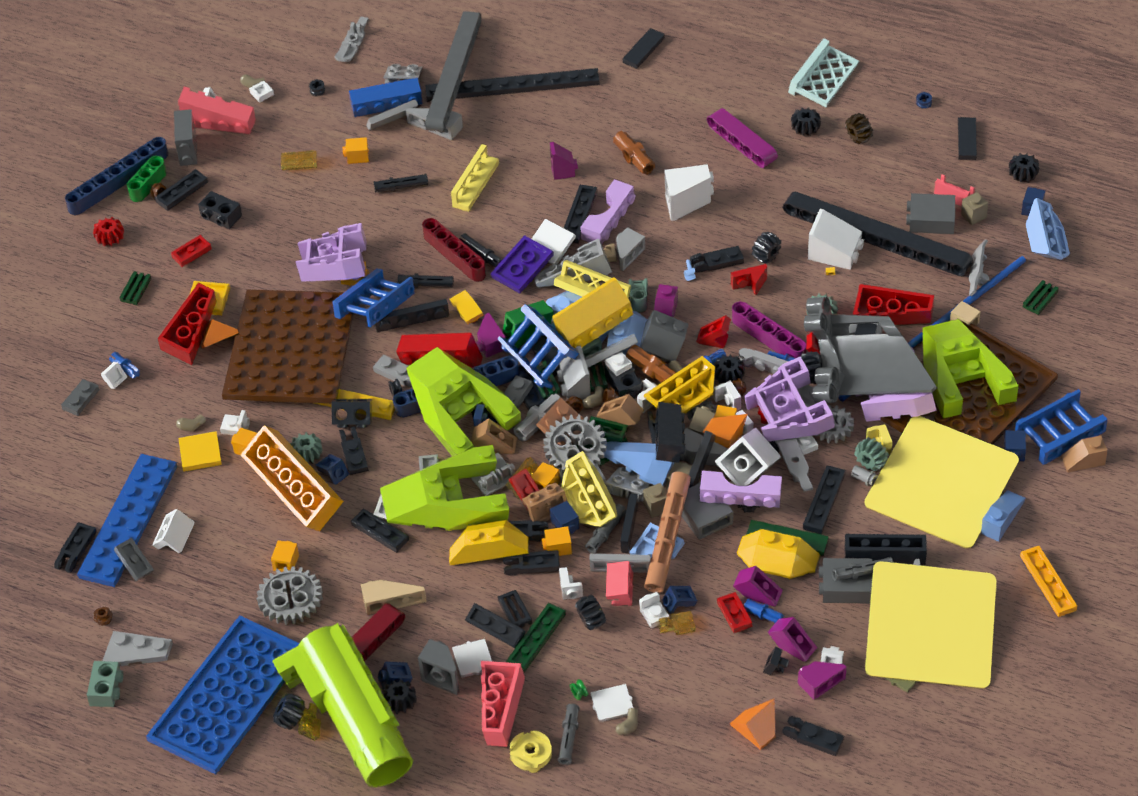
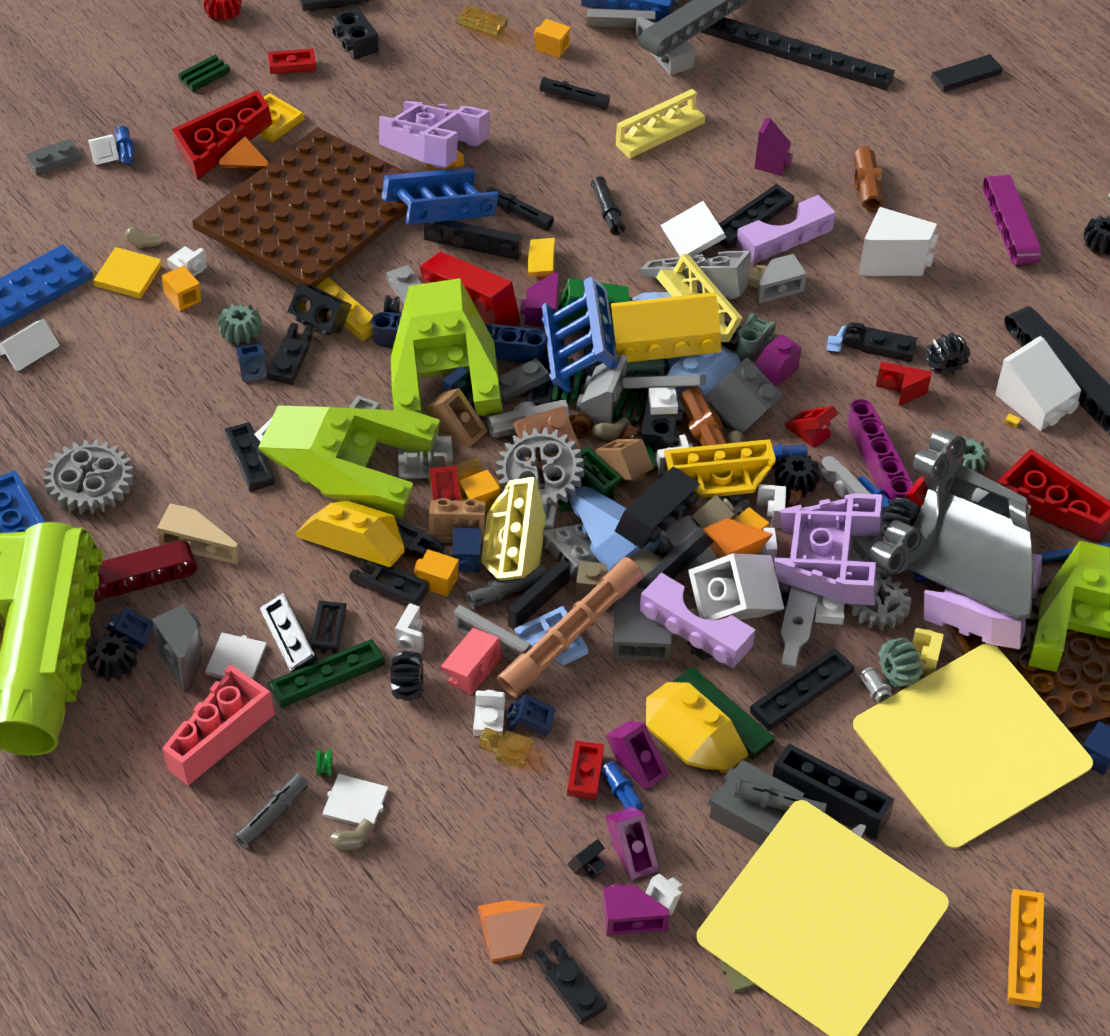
camera: 25 degrees right, 0 degrees up
light orange brick [241,425,344,532] -> none
light orange brick [271,540,299,572] -> none
dark red beam [422,218,486,282] -> none
dark purple plate [490,235,554,294] -> none
light yellow plate [510,731,552,773] -> none
medium blue slope [981,490,1026,542] -> none

